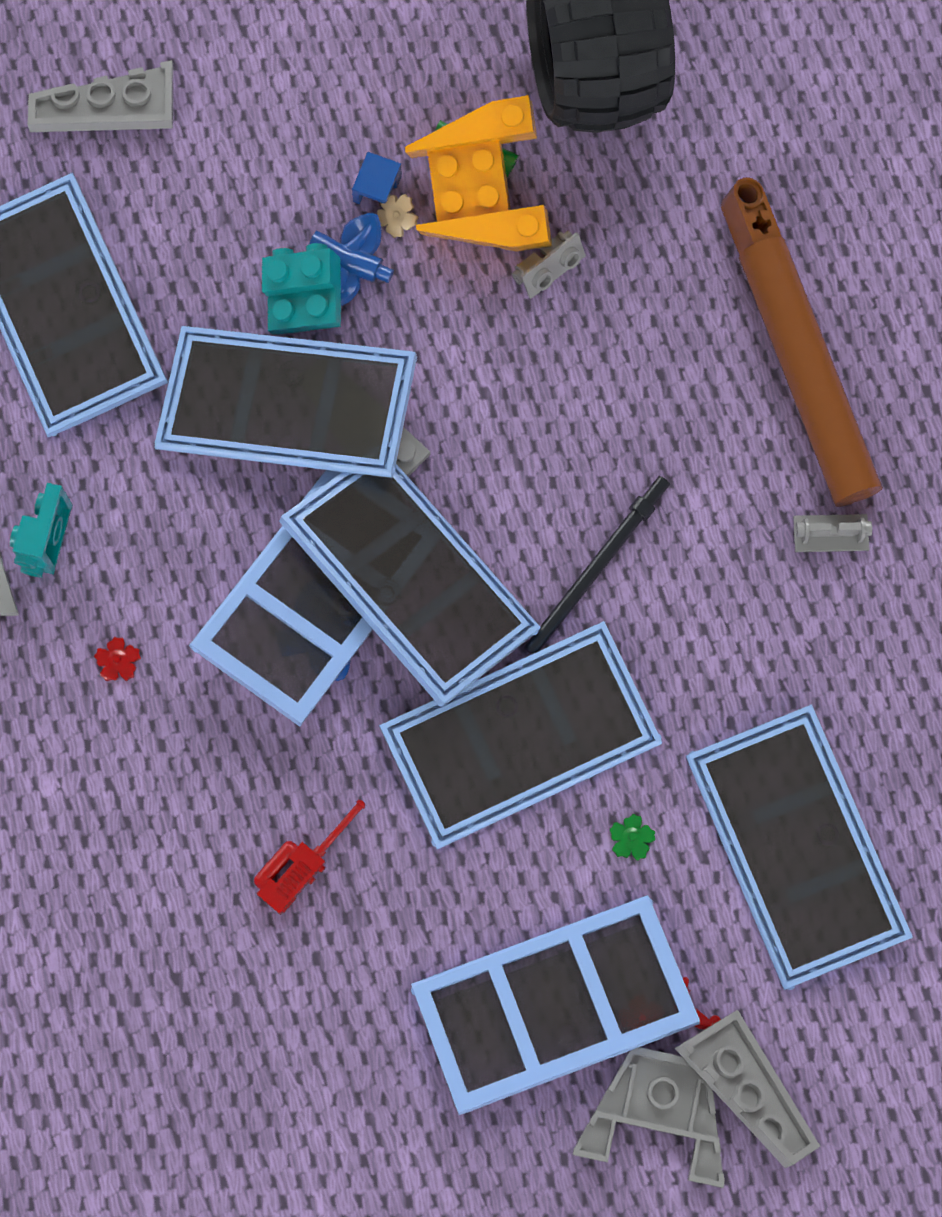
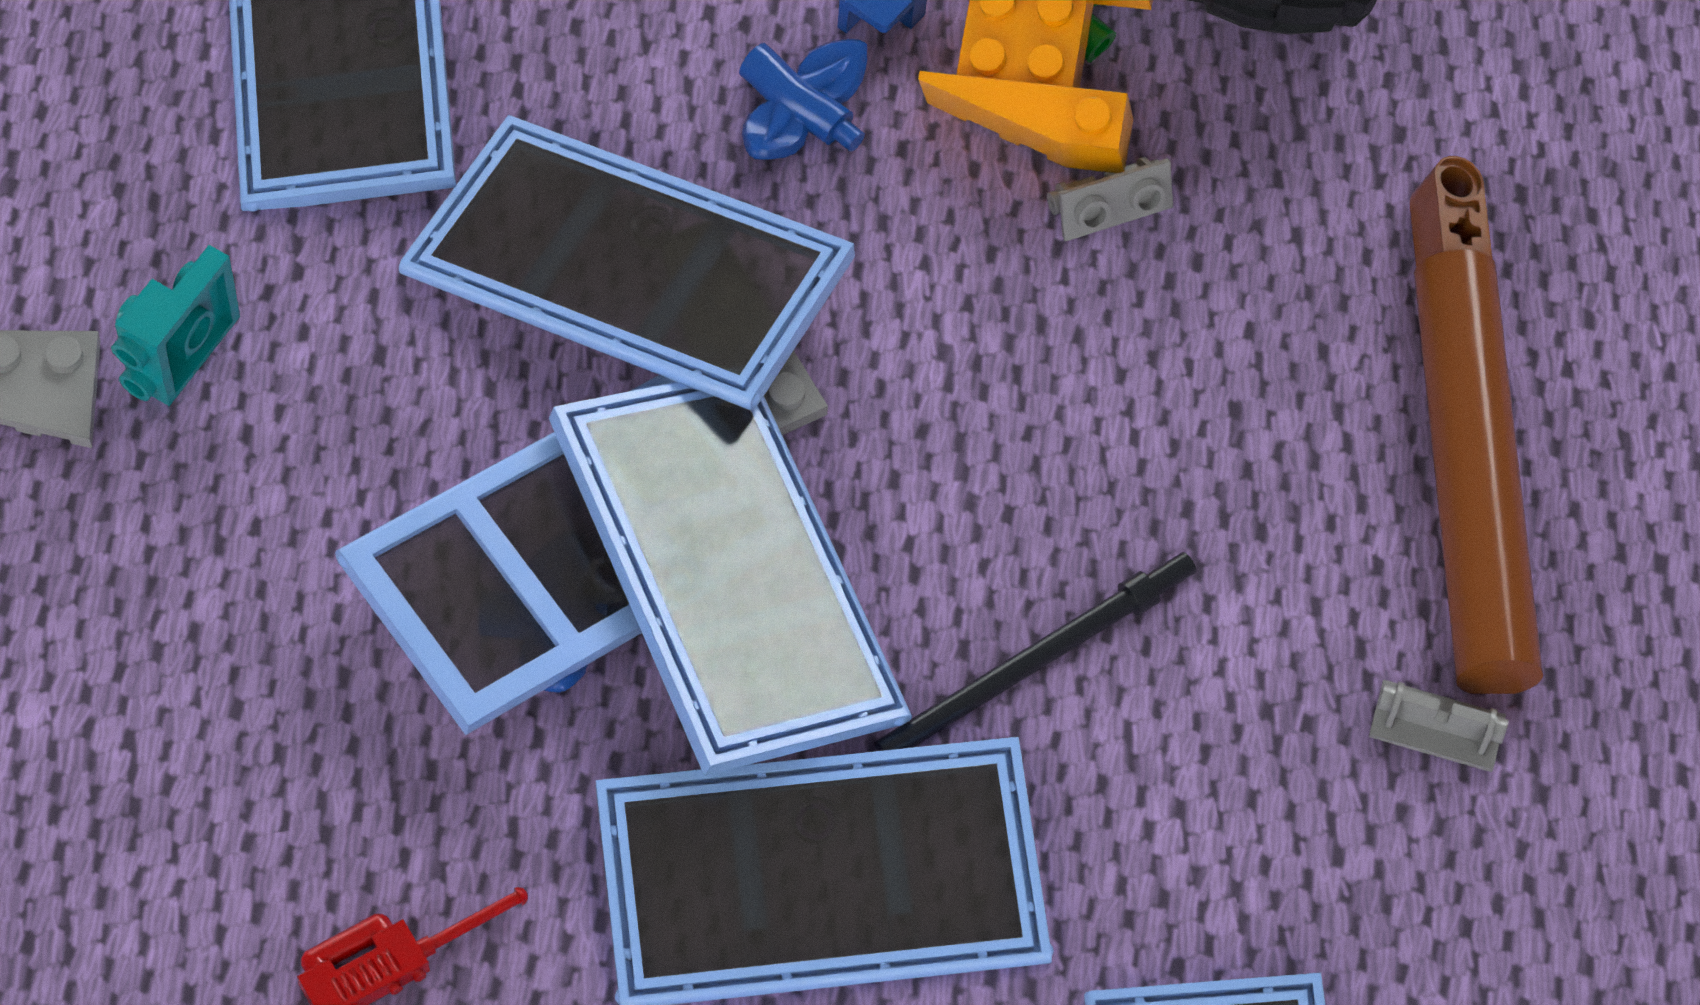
camera: 15 degrees right, 15 degrees down
red plant [94,637,141,681] -> none
teal plate [262,243,341,335] -> none
tan plant [377,194,418,238] -> none

